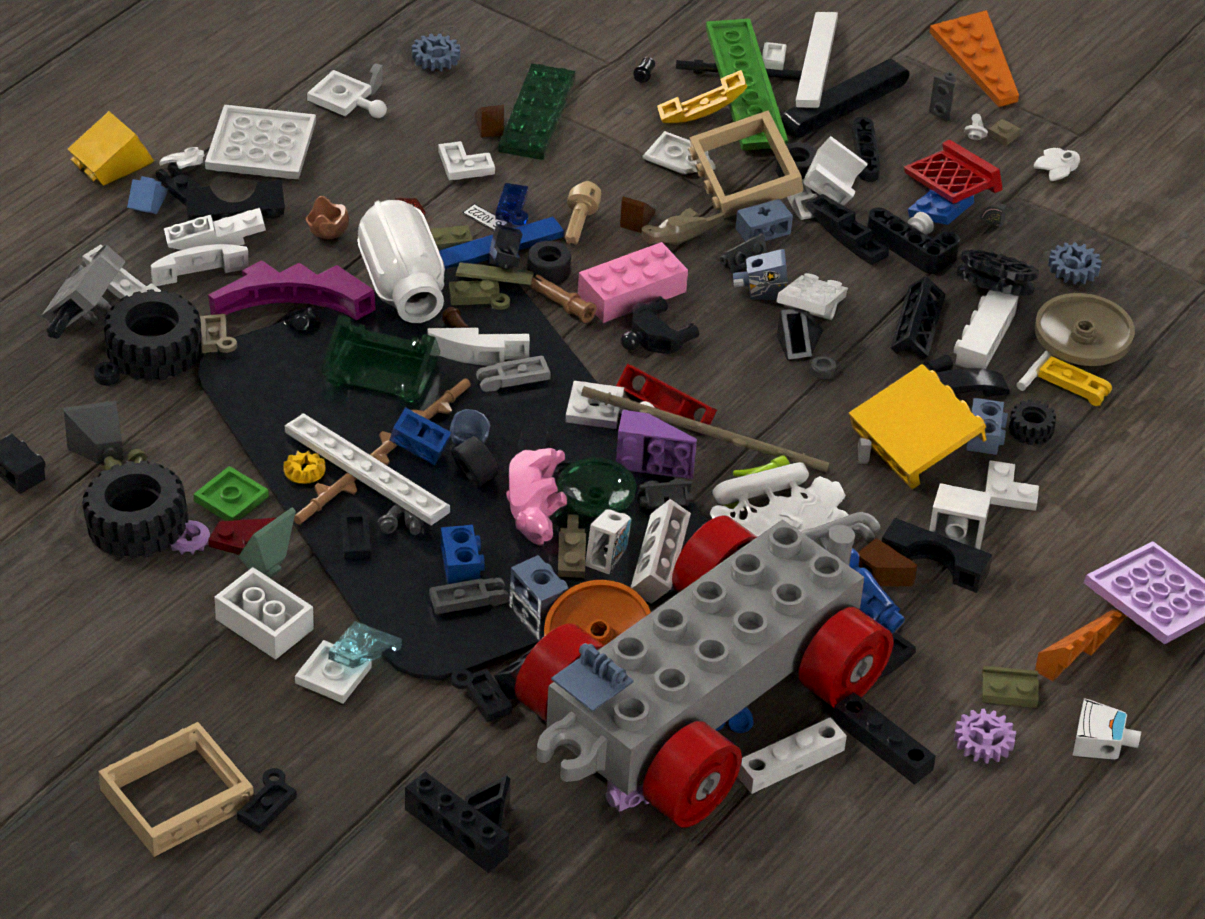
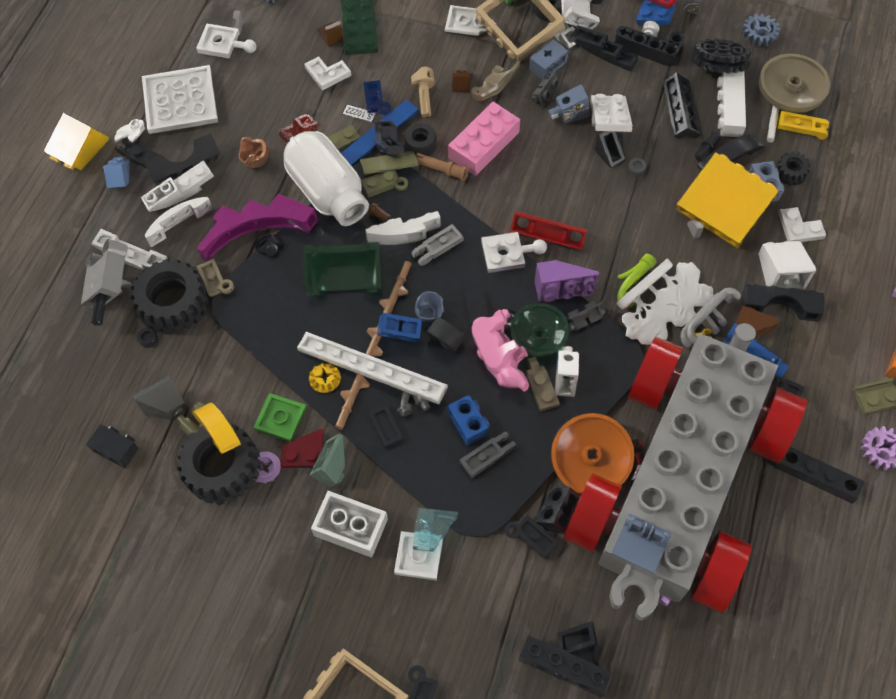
camera: 15 degrees left, 20 degrees up
sand blue brick [510,555,569,620] -> none
dark tan plant [581,386,829,472] -> none
black connector [621,296,699,354] -> none
white brick [631,499,691,604] -> none
white piece [737,717,847,794] -> none
none -> yellow slope [192,402,241,454]

